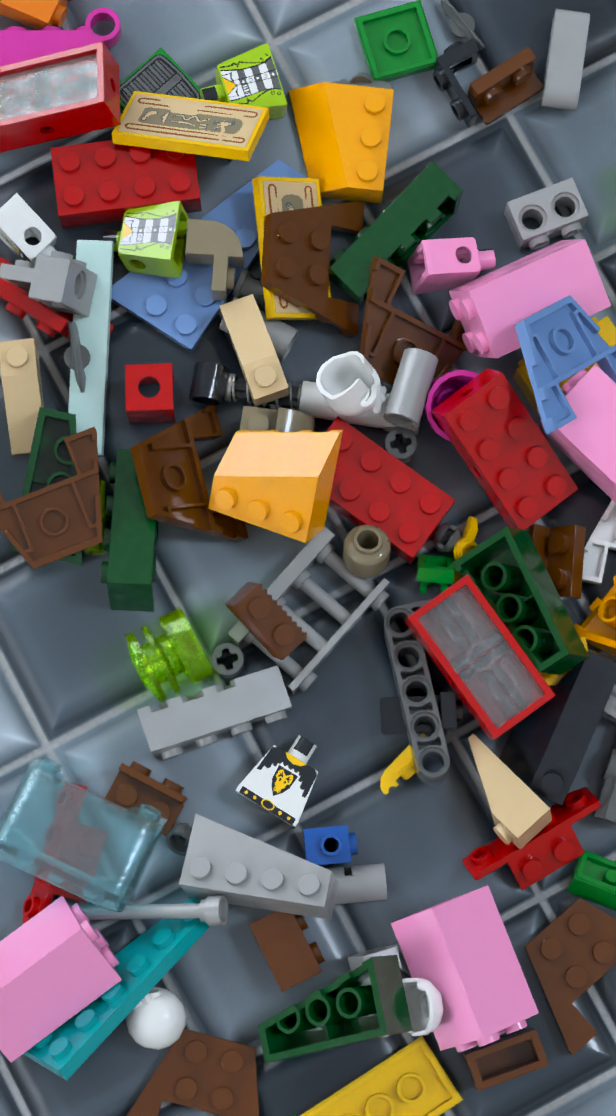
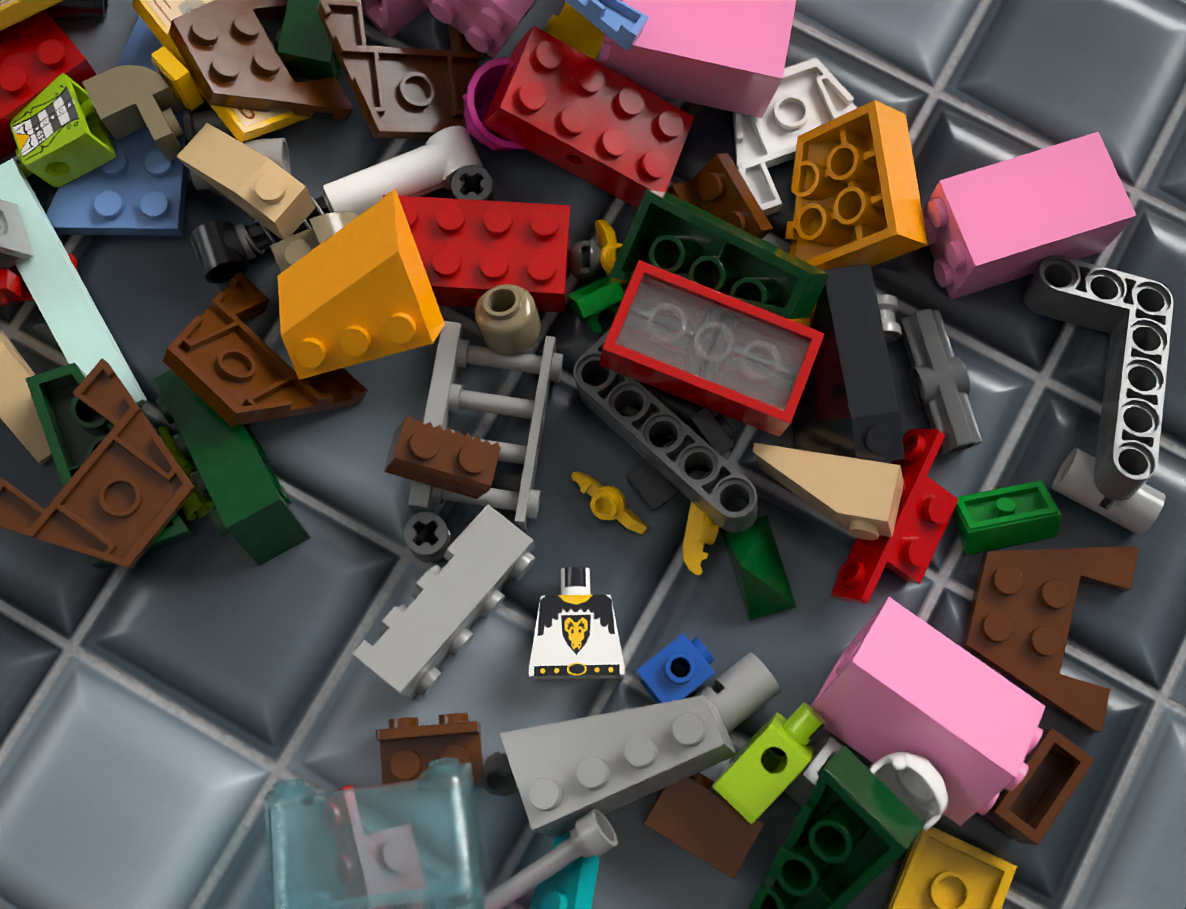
camera: 30 degrees left, 5 degrees down
dark grey piece [64,322,91,393] -> none
clear neon green wheel [124,606,215,703] -> none
red piece [125,363,176,424] -> none
white helmet [316,351,387,417] -> none
light grey pin [383,348,438,429] -> none
none -> yellow tile [151,46,204,111]
none -> yellow piece [571,472,650,535]
none -> lime torso [712,702,826,825]
none -> dark green slope [721,515,796,621]

